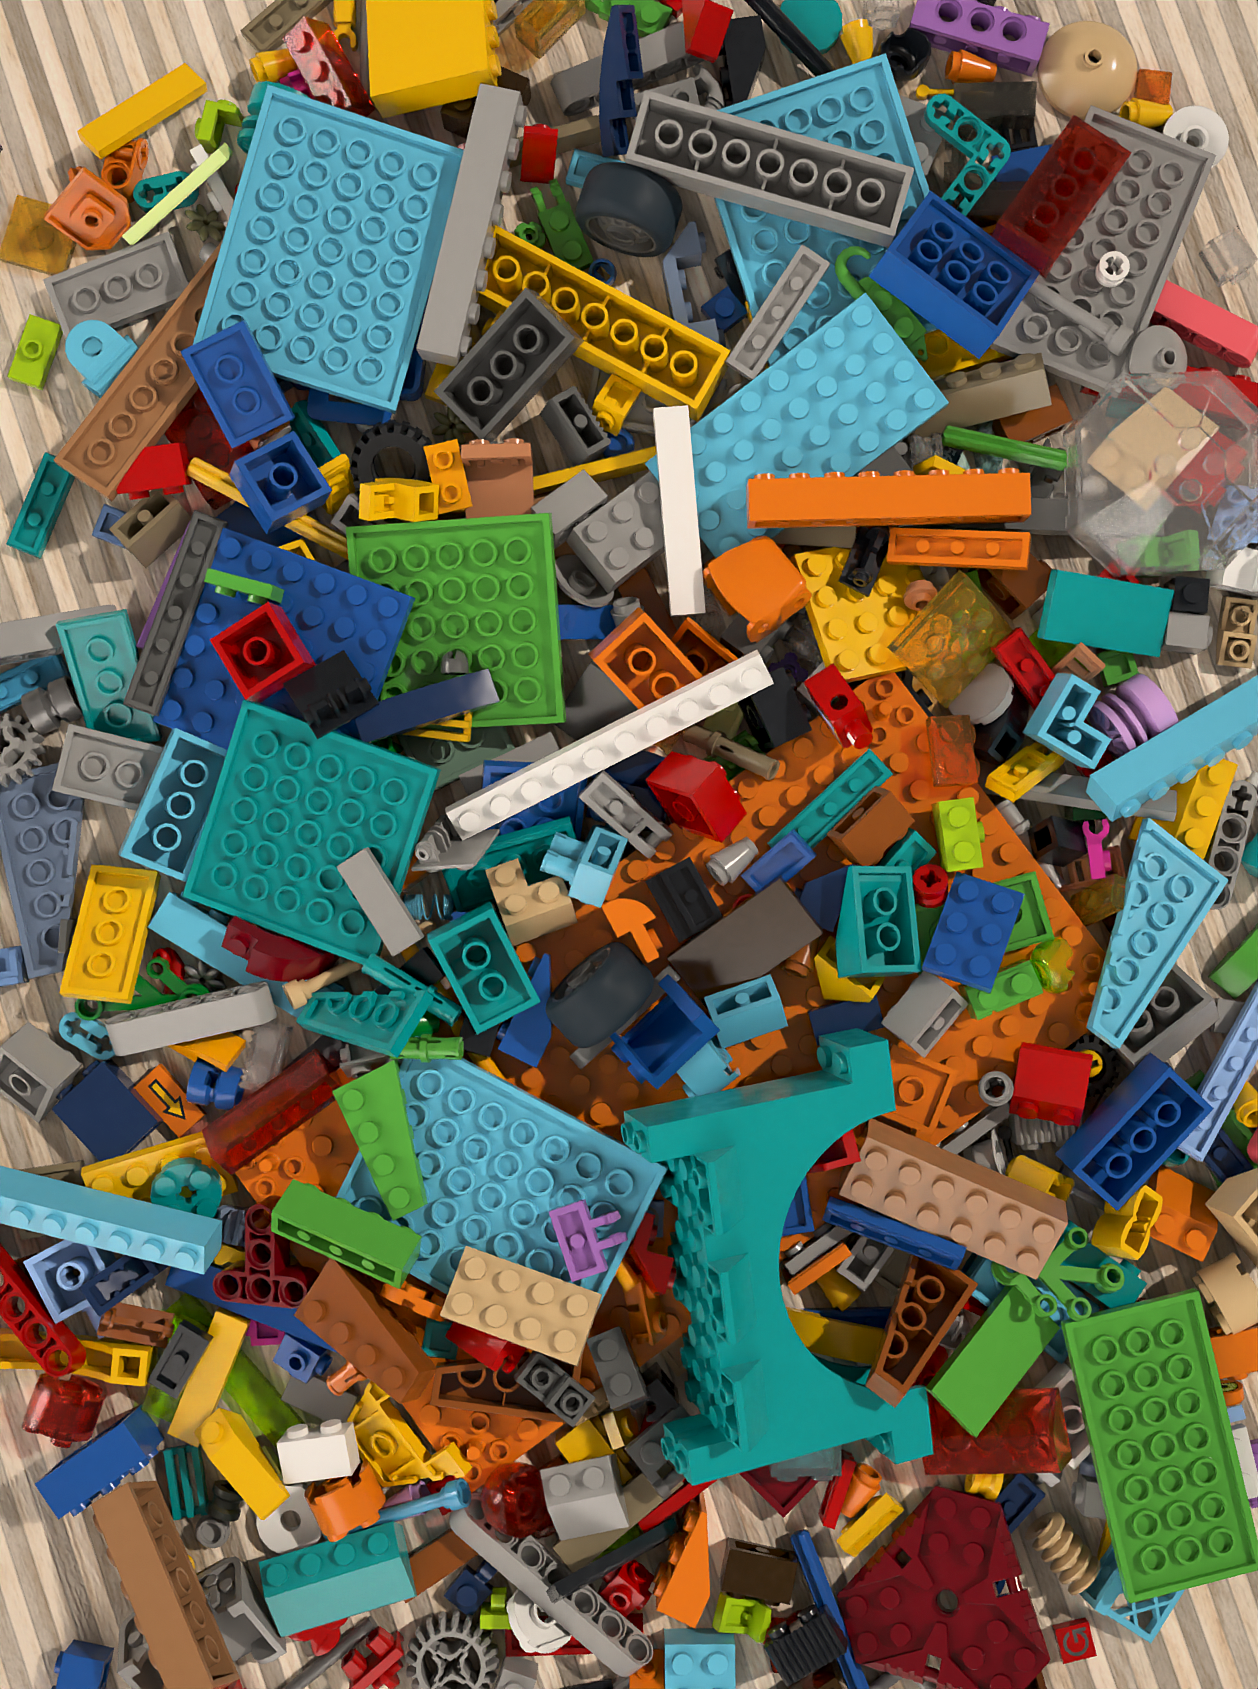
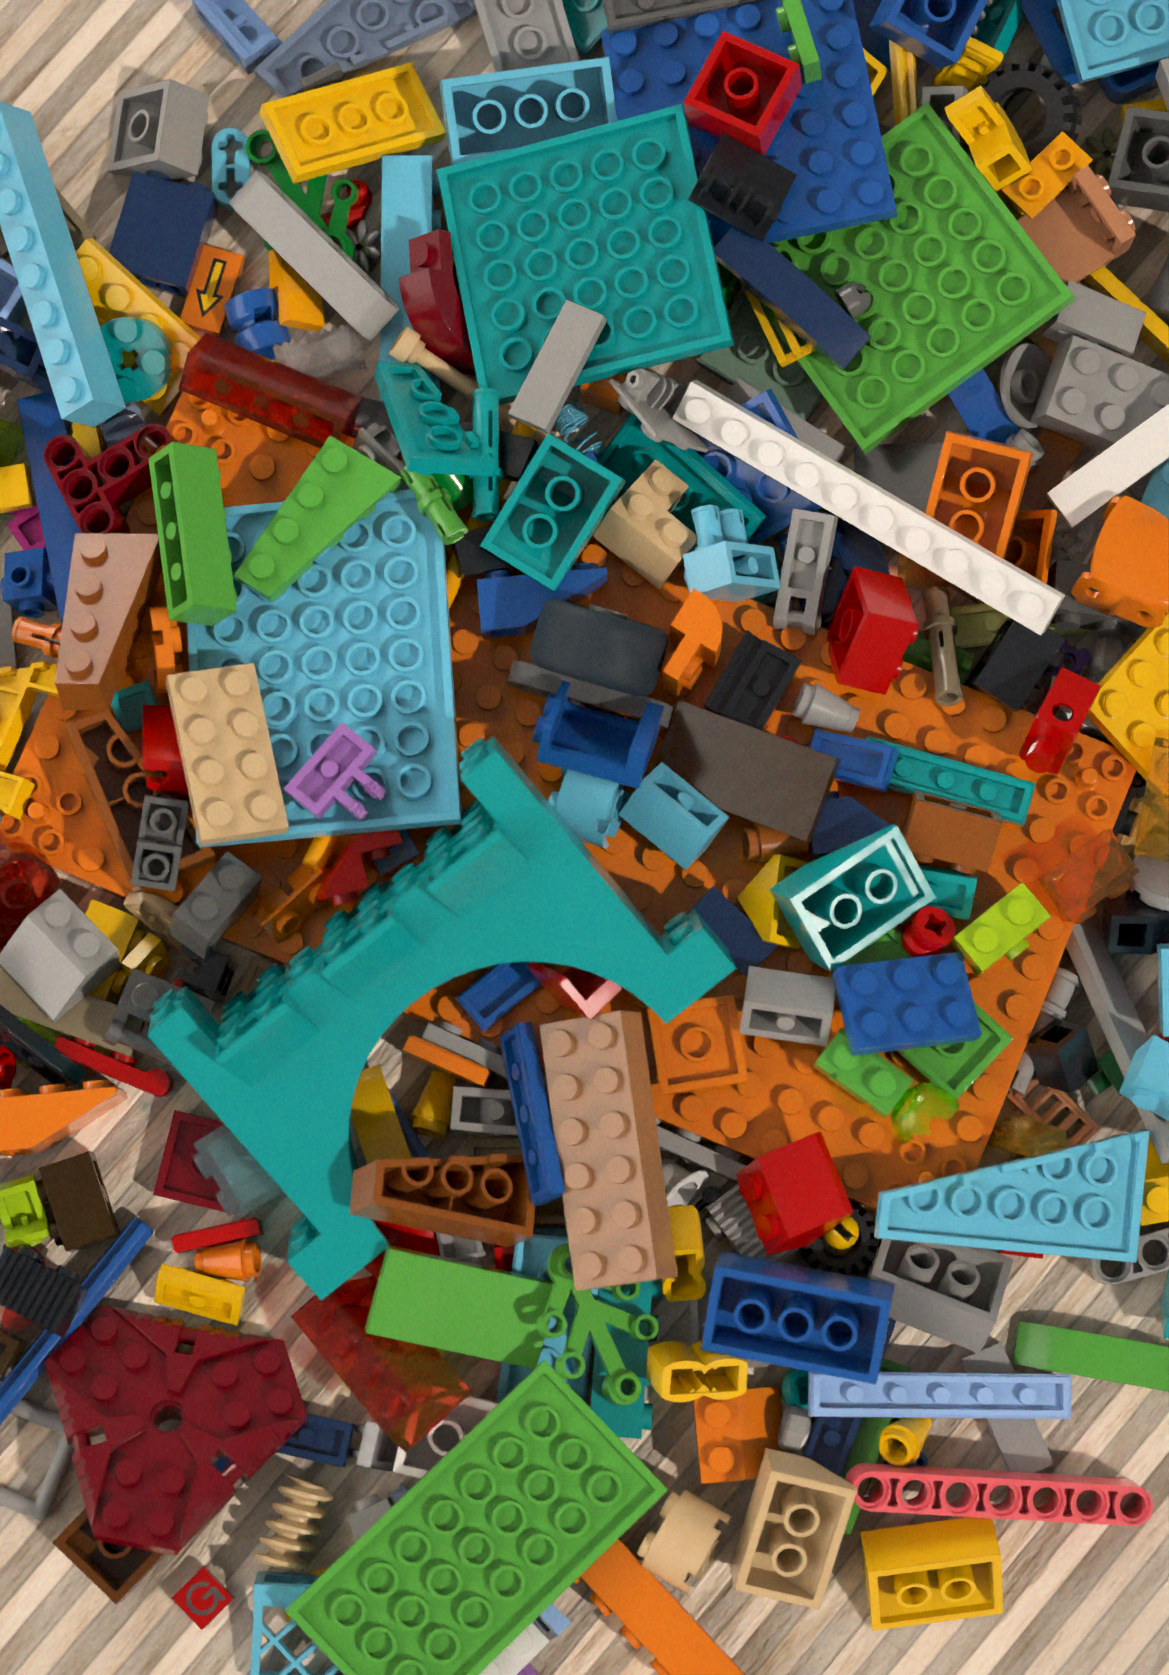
camera: 65 degrees right, 5 degrees down
yellow wheel [965,1458,1004,1501] -> none
light grey cone [978,1071,1014,1106] -> none
yellow hinge [985,741,1065,803] -> none
dark pink plate [1082,819,1111,880] -> none
orange tile [1220,1380,1244,1406] -> none
none -> light grey tile [777,1405,811,1452]

